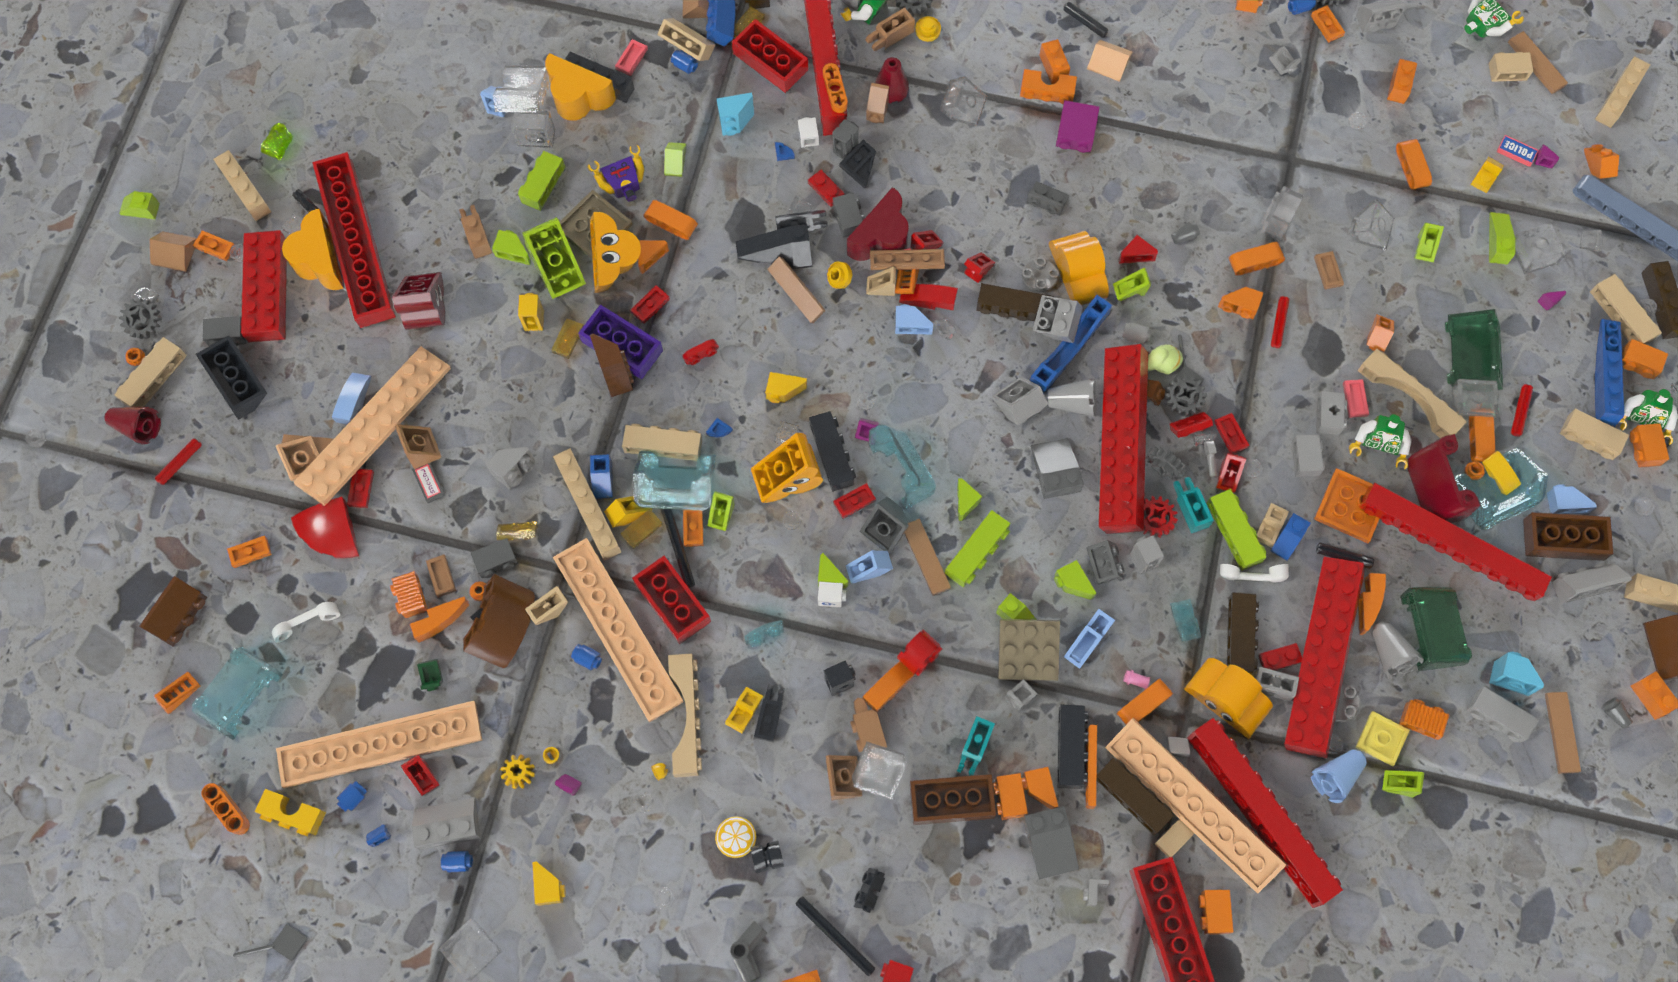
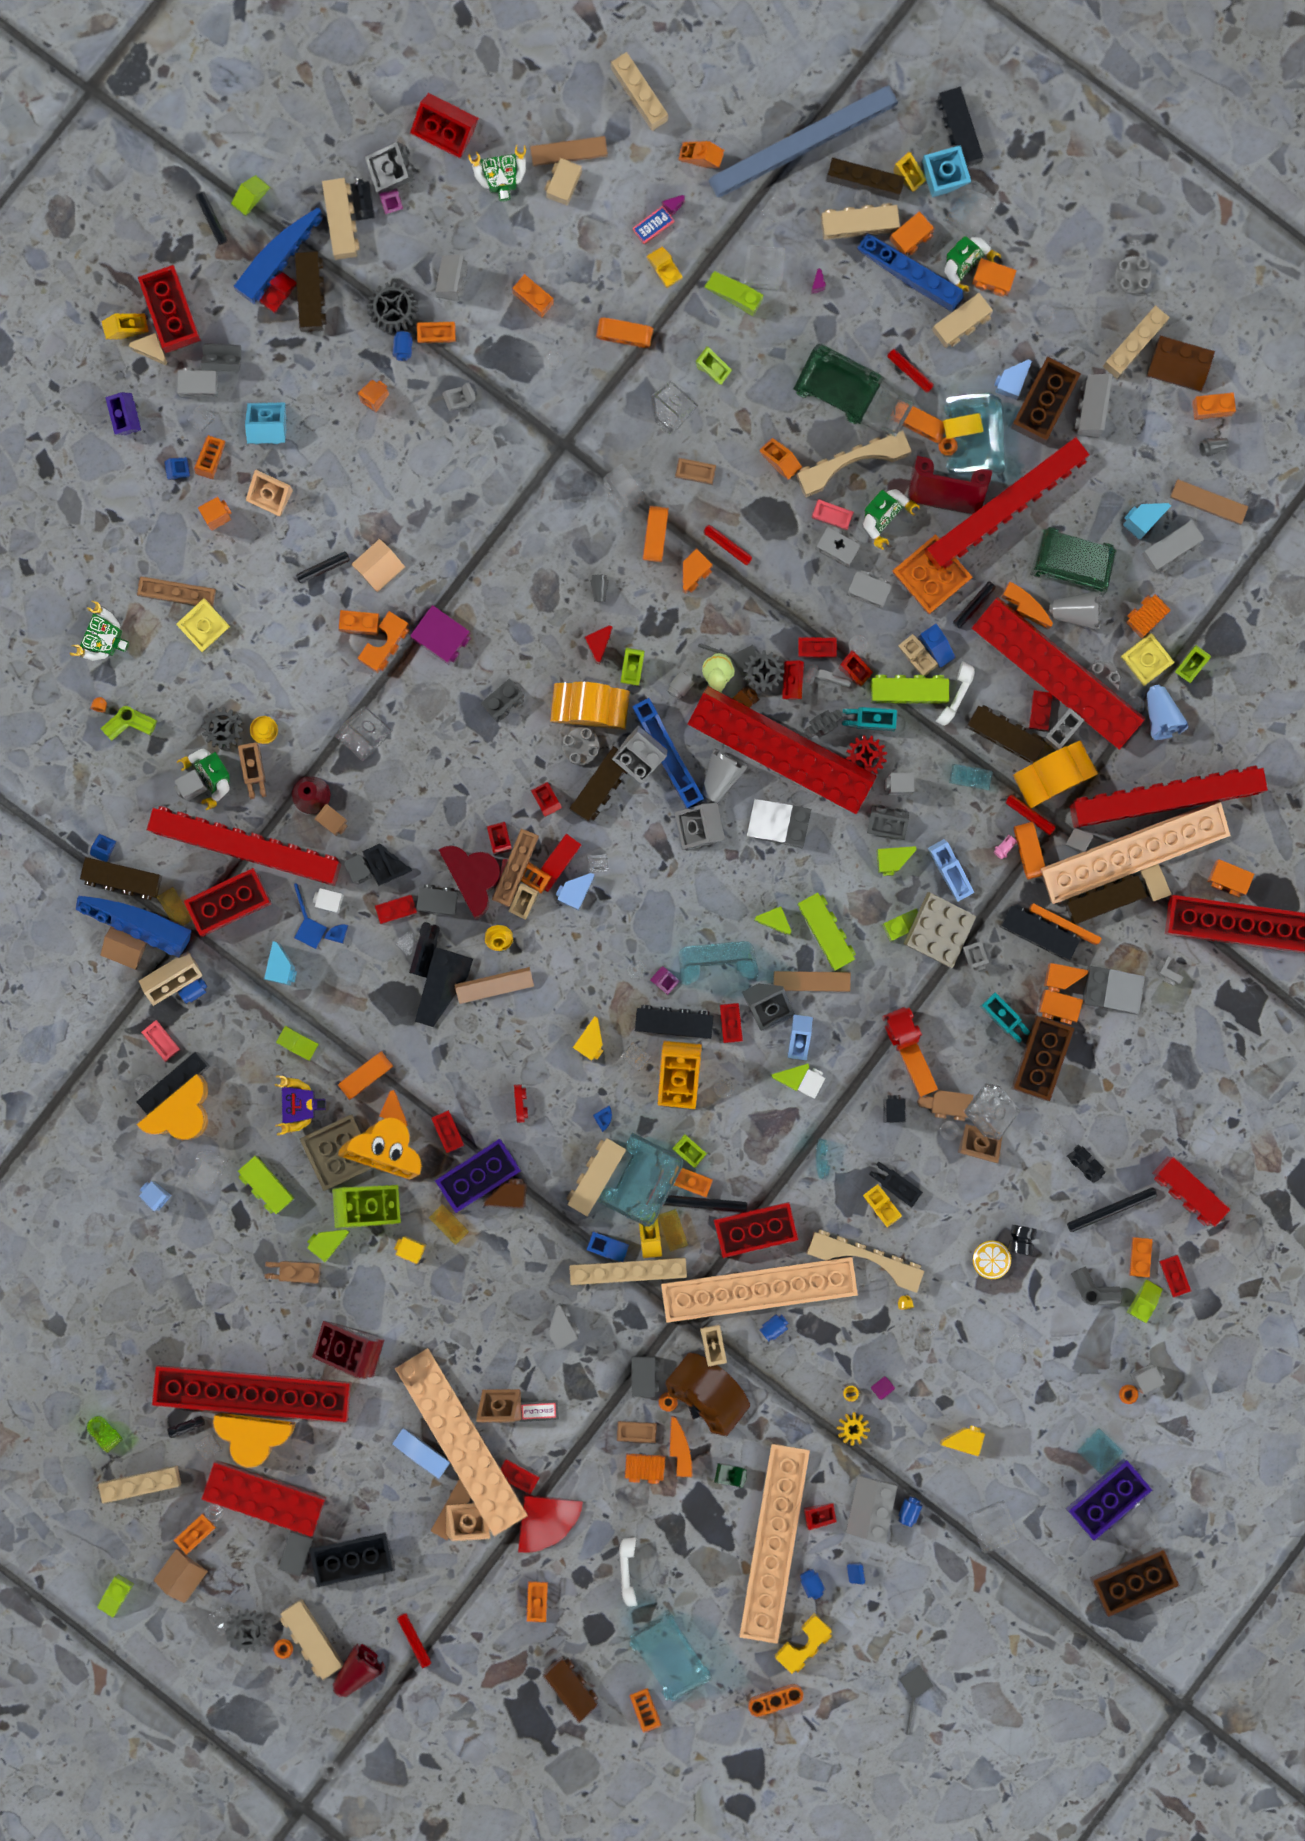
camera: 75 degrees left, 15 degrees up
clear arch [493,65,550,112] -> none
clear yellow plate [496,522,538,541] -> none
orange beam [823,63,848,113] -> none
none -> blue piece [294,883,327,949]
none -> red axle [1005,795,1056,835]

